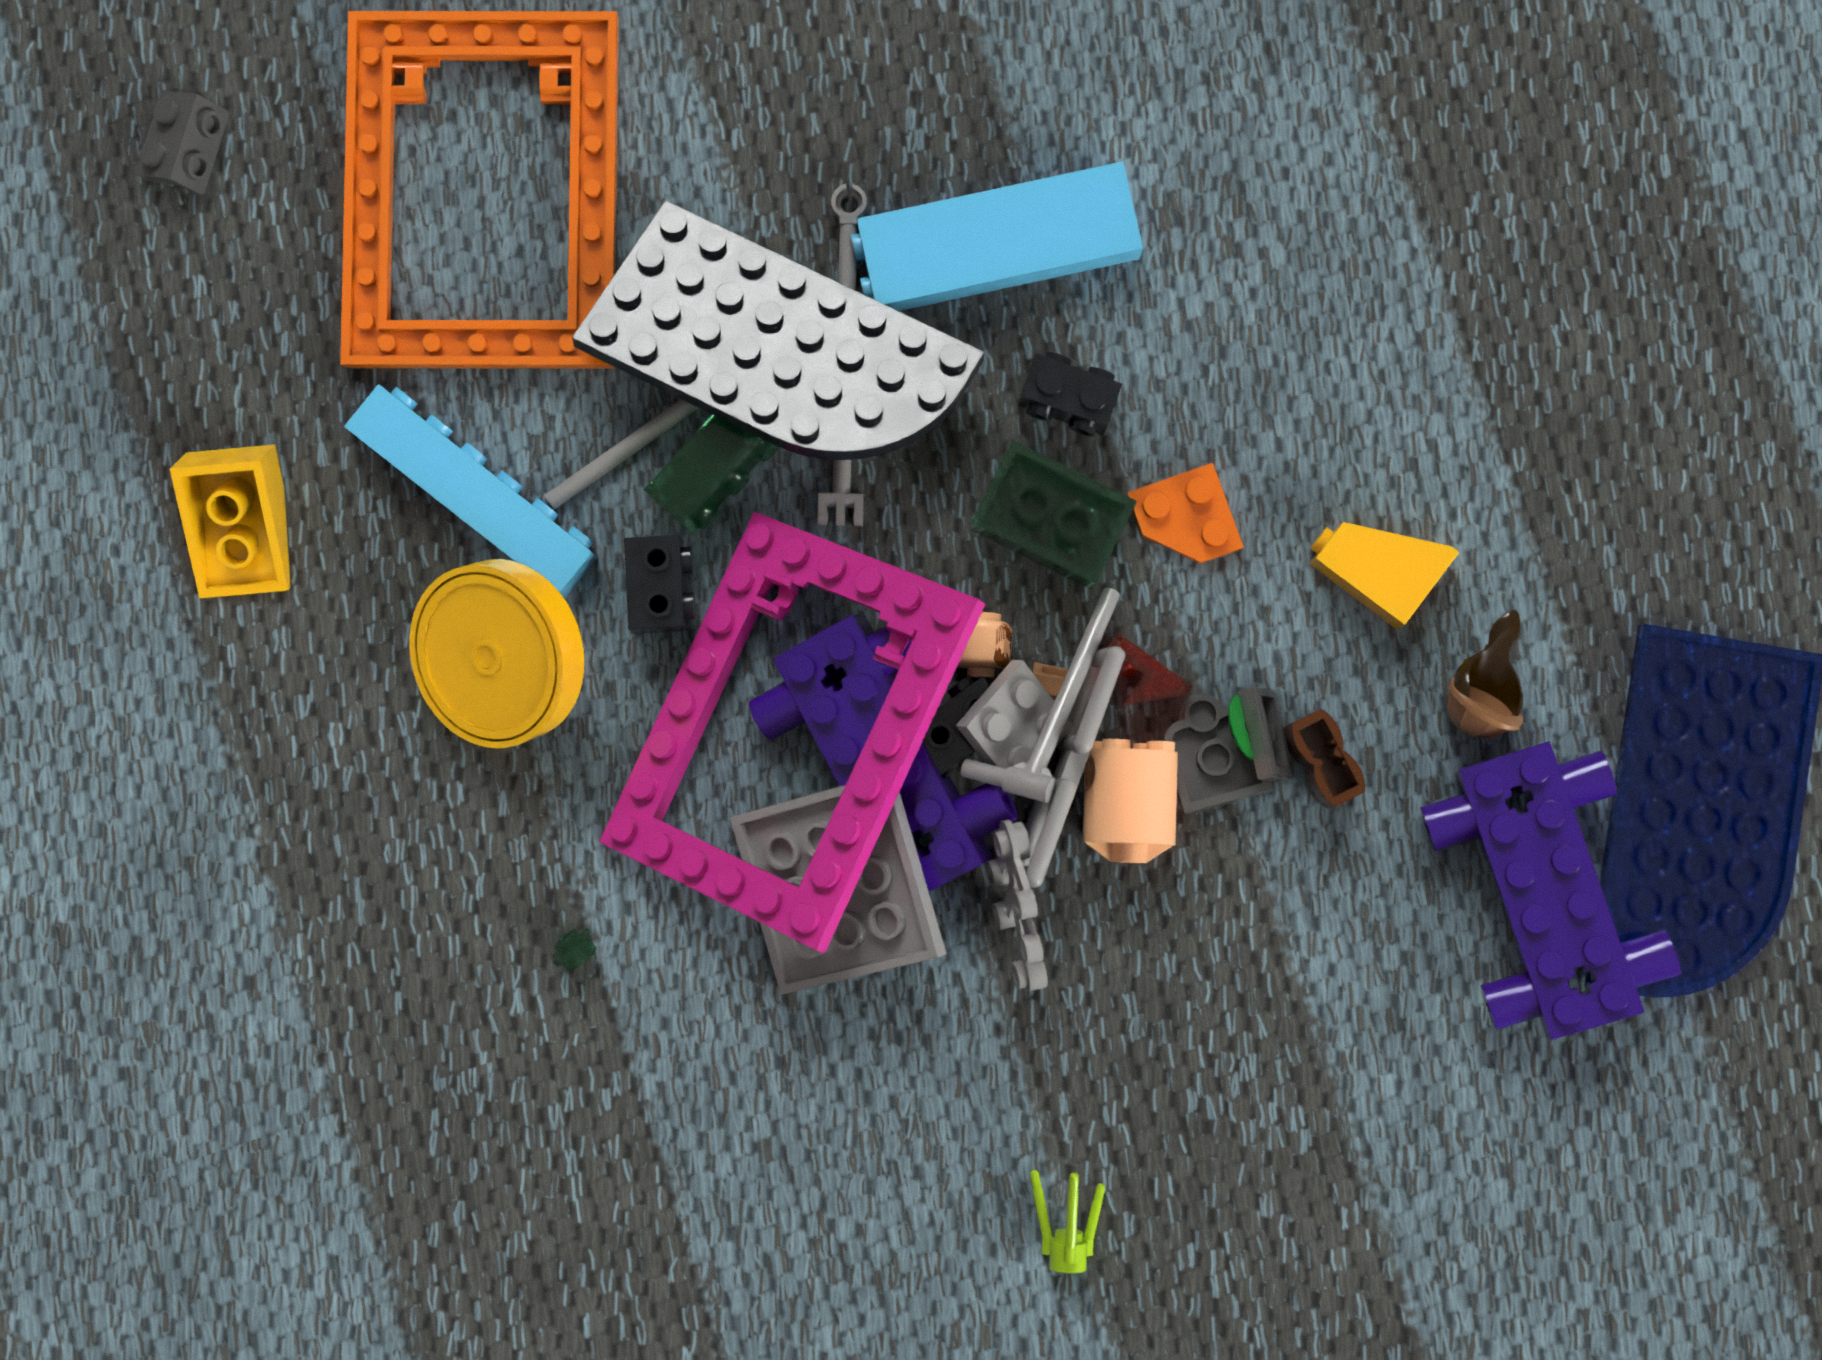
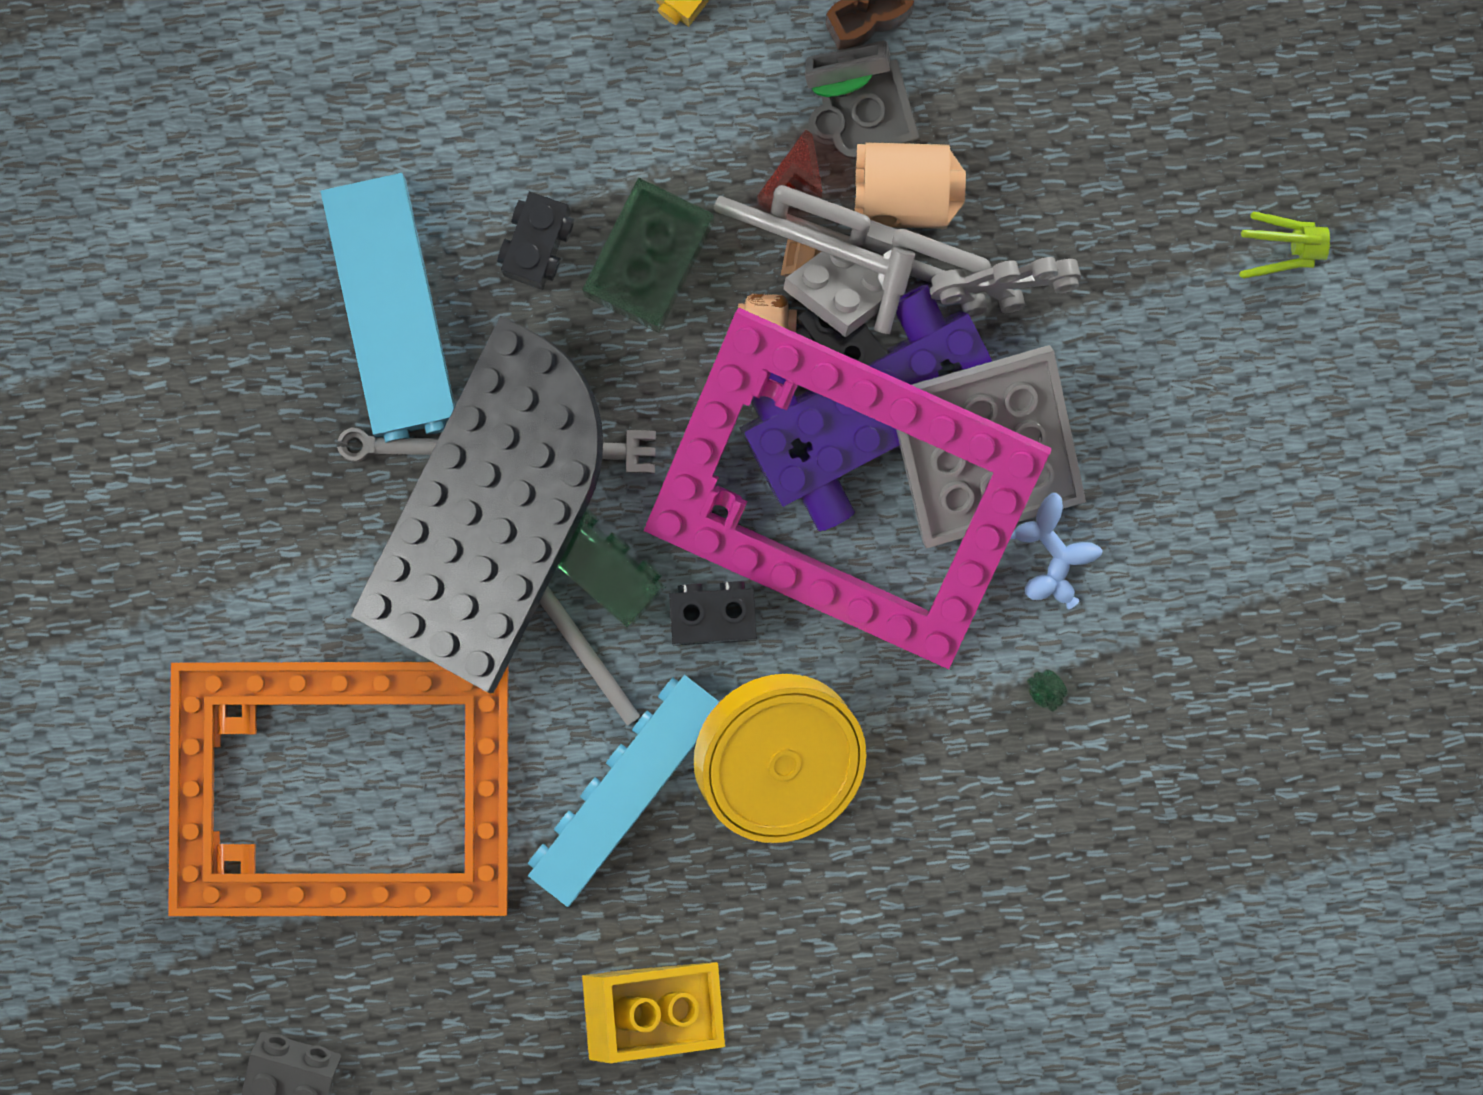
camera: 90 degrees left, 0 degrees up
orange plate [1126,463,1244,564] -> none
none -> light blue piece [1010,493,1103,609]

